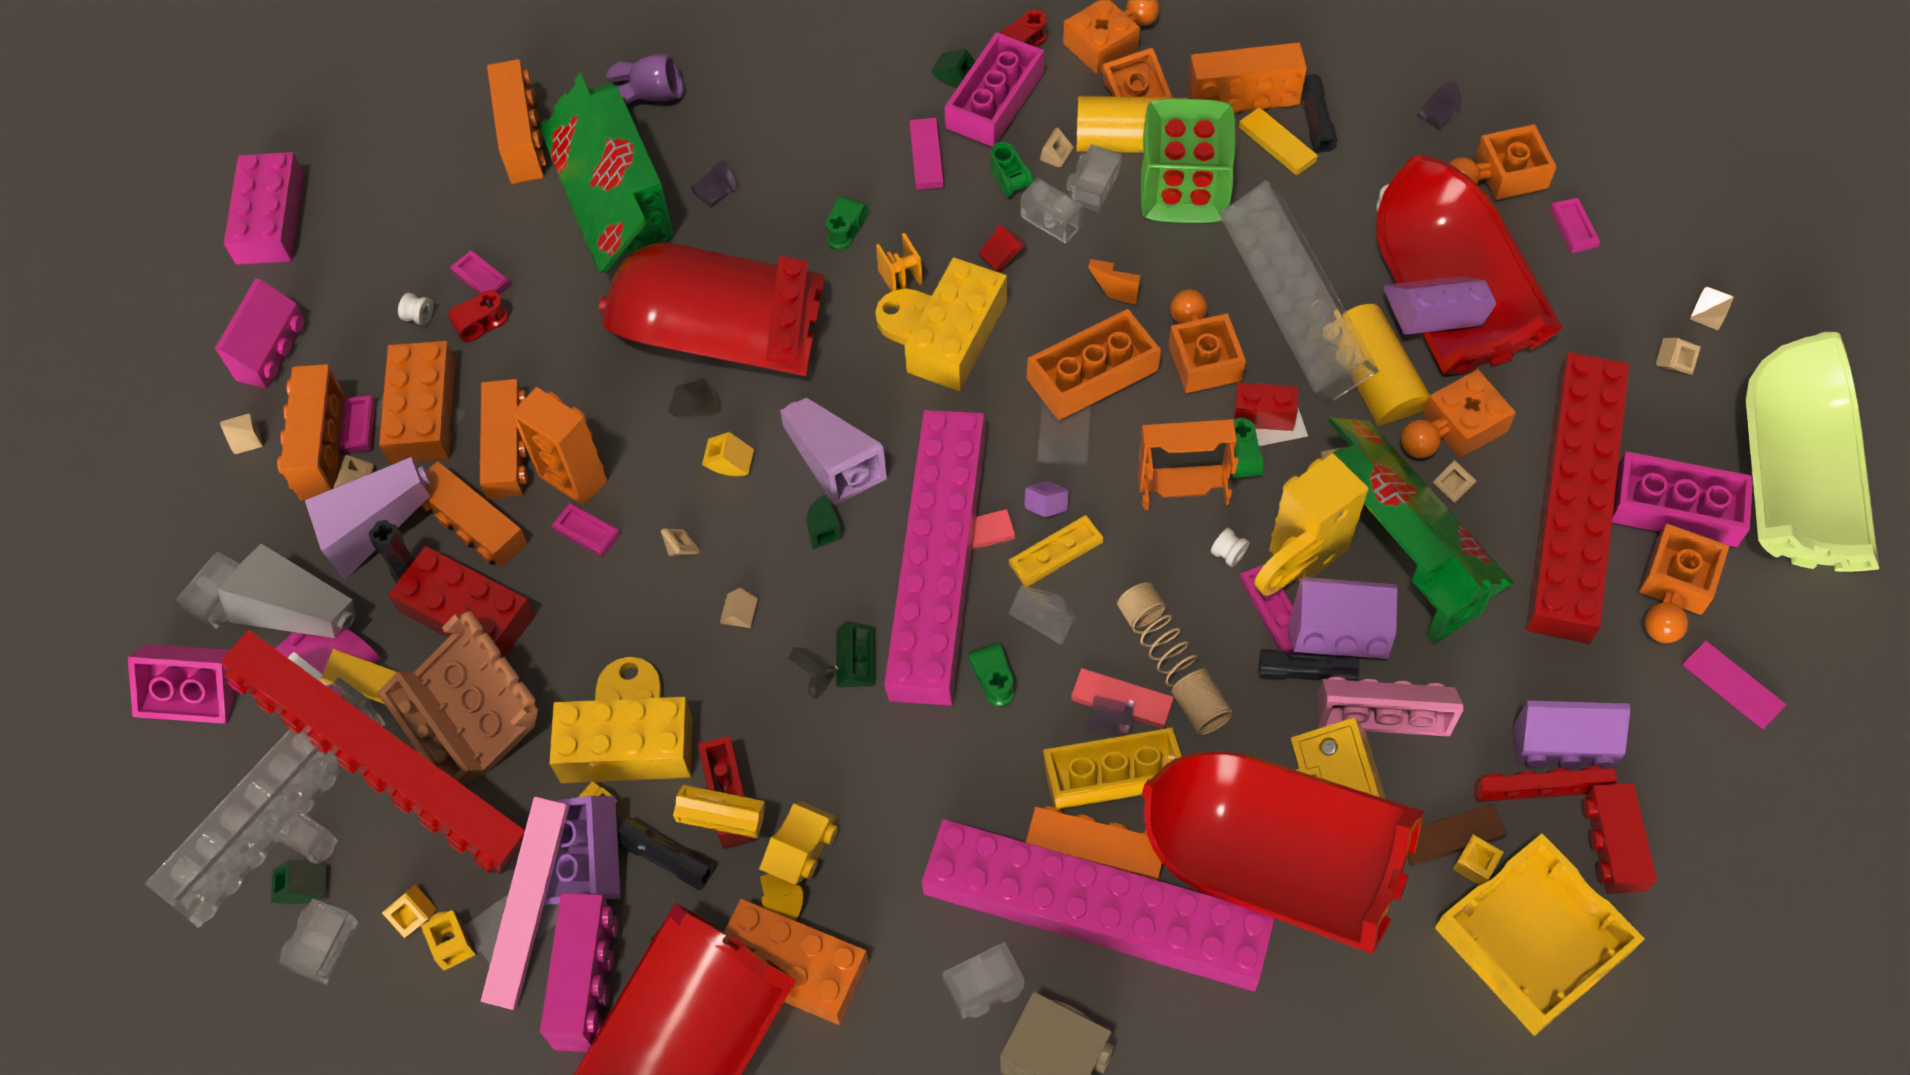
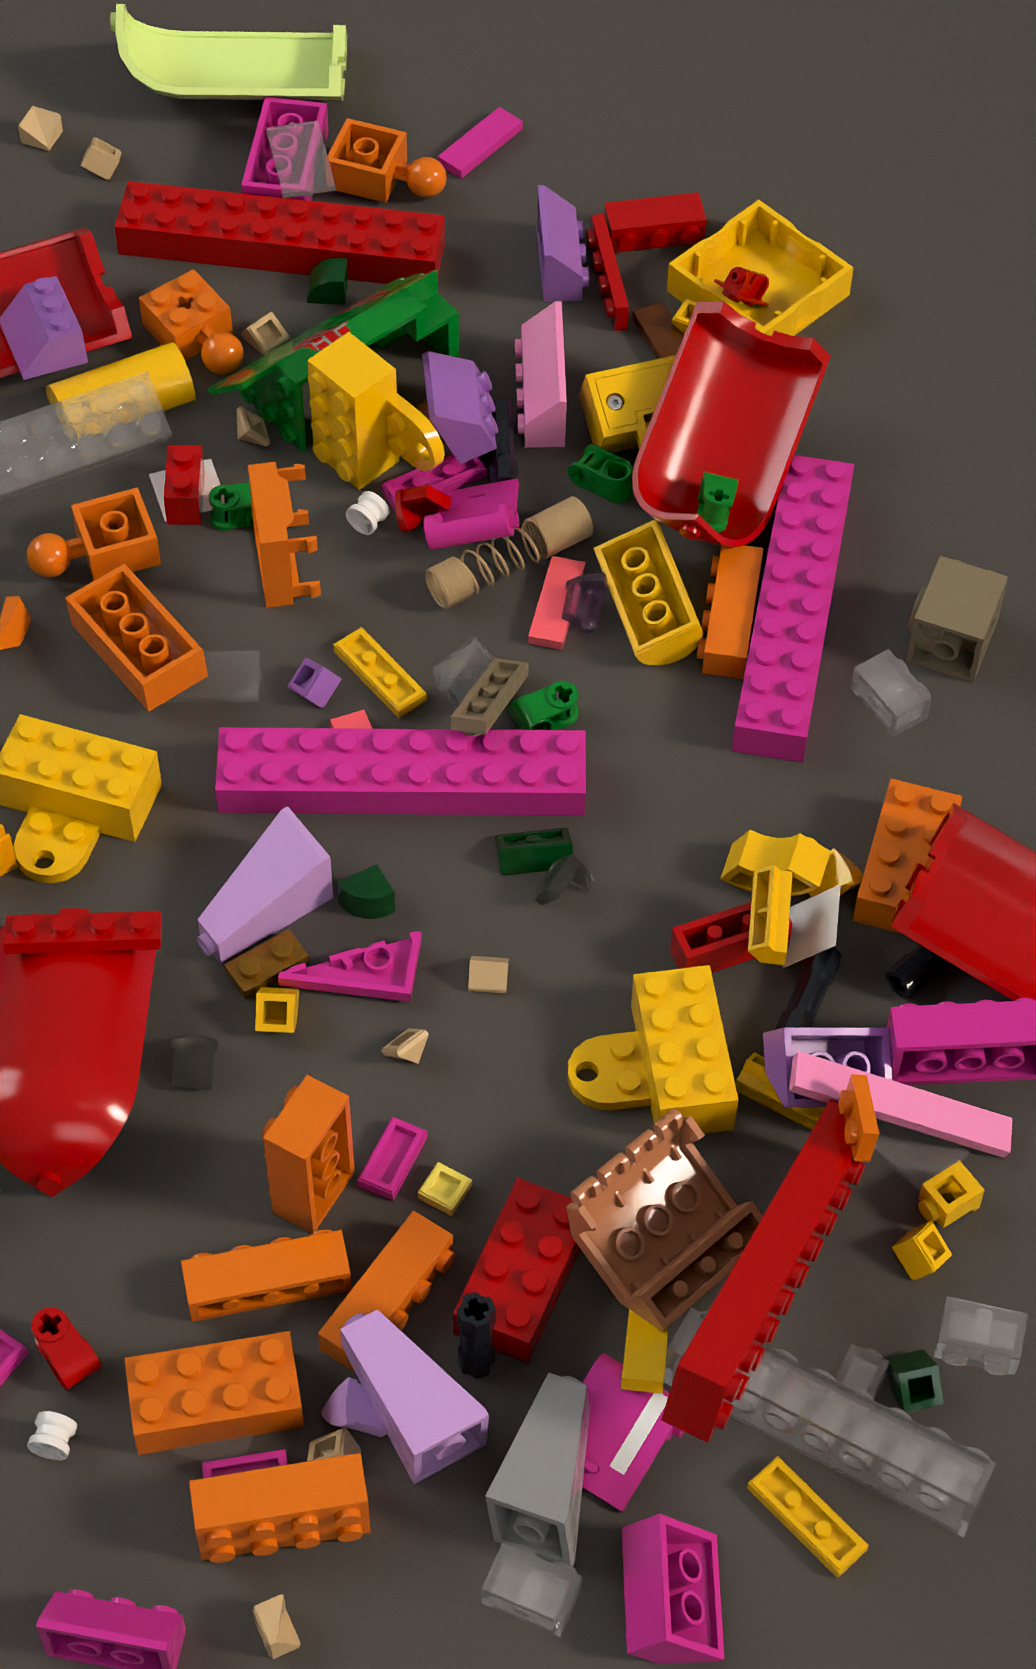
camera: 100 degrees left, 5 degrees down
none -> pearl gold plate [224,929,310,999]
none -> clear piece [266,121,336,198]
none -> dark pink wing [278,931,422,1002]
none -> dark green brick [307,258,348,305]
none -> red tile [395,484,452,532]
none -> light yellow tile [417,1162,472,1217]
none -> dark pink door [424,478,519,550]
none -> dark tan plate [451,658,529,736]
none -> green piece [567,444,633,503]
none -> green piece [697,472,738,533]
none -> red hinge [714,267,769,307]
none -> yellow tile [747,1456,869,1578]
none -> white sticker [783,885,841,968]
none -> orange plate [839,1074,879,1162]

